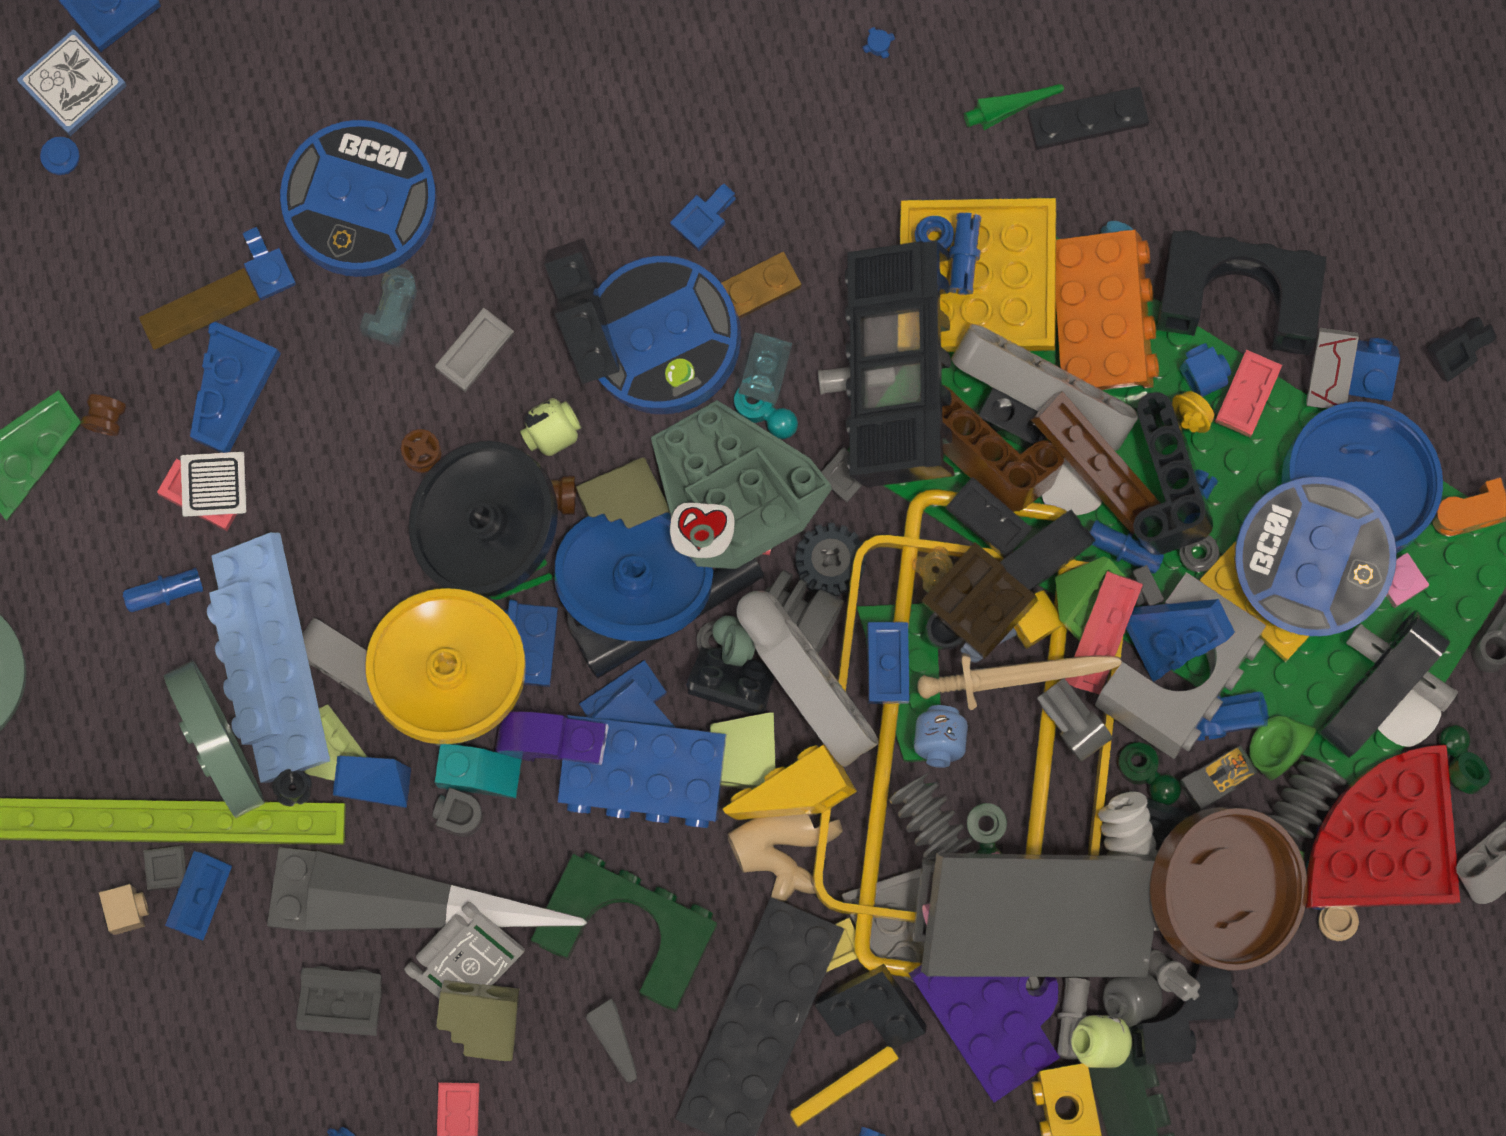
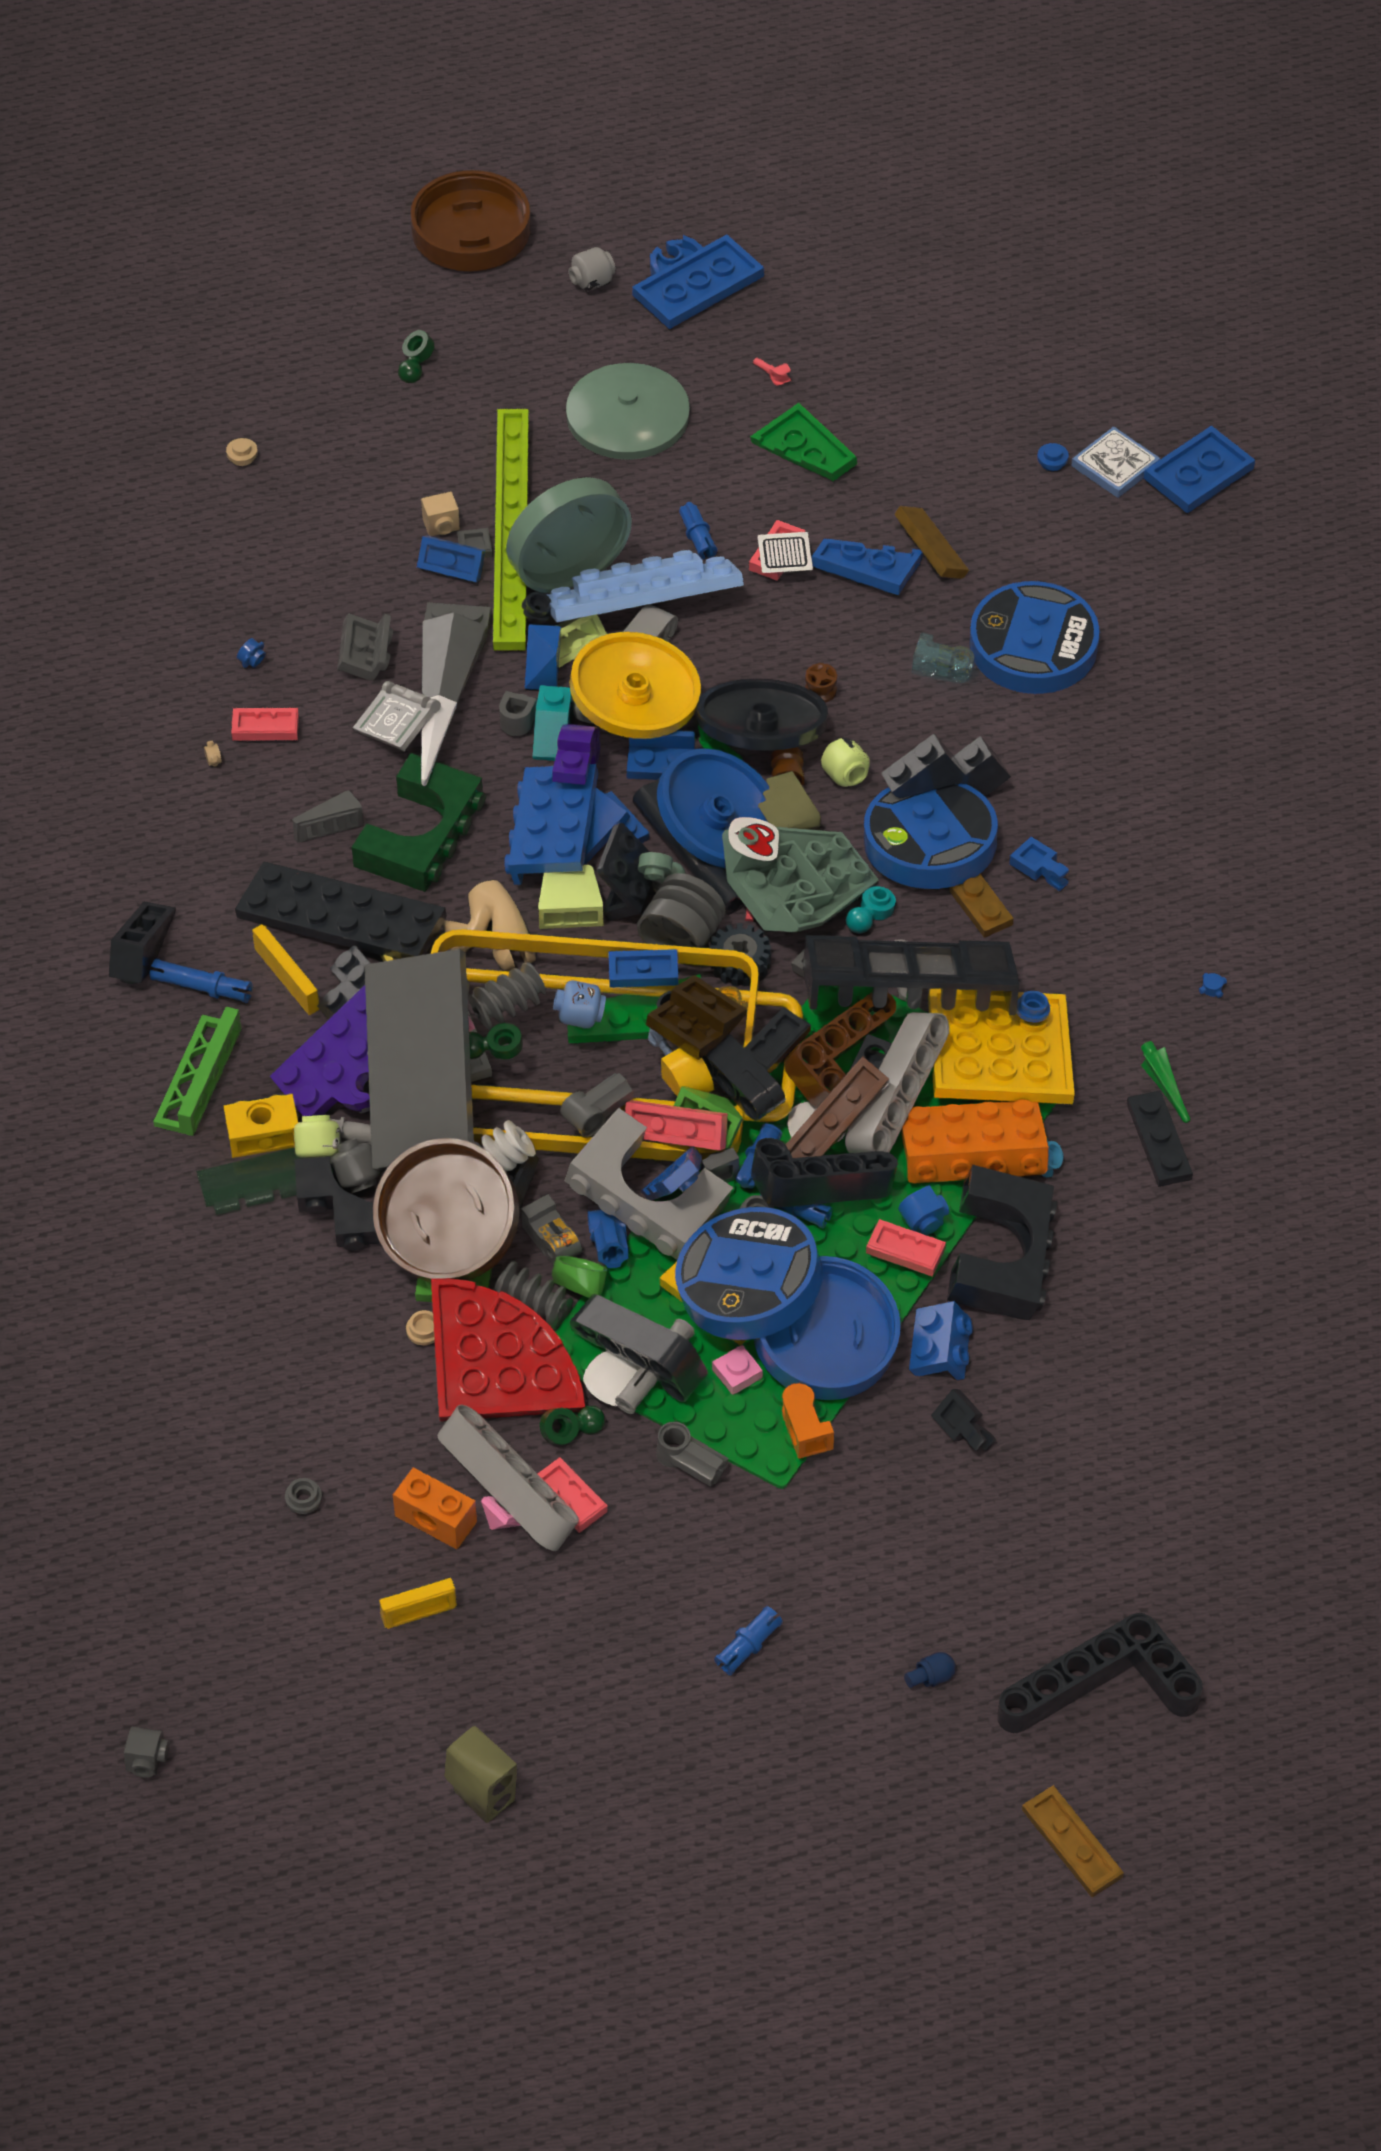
camera: 90 degrees right, 25 degrees down
reddish brown wheel [80,394,126,436] -> none
blue plate [243,227,296,301] -> none
light grey tile [435,308,514,393] -> none
olive piece [436,980,520,1061] -> none
yellow slope [723,745,857,820] -> none
light grey piece [736,590,878,767] -> none
clear light blue plate [738,332,792,404] -> none
tan sword [917,653,1122,710] -> none
blue pin [949,213,982,295] -> none
dark green plate [1119,742,1181,805] -> none
light grey axle [1148,950,1200,1001] -> none
yellow hat [1172,391,1214,433] -> none
light grey tile [1306,328,1359,408] -> none

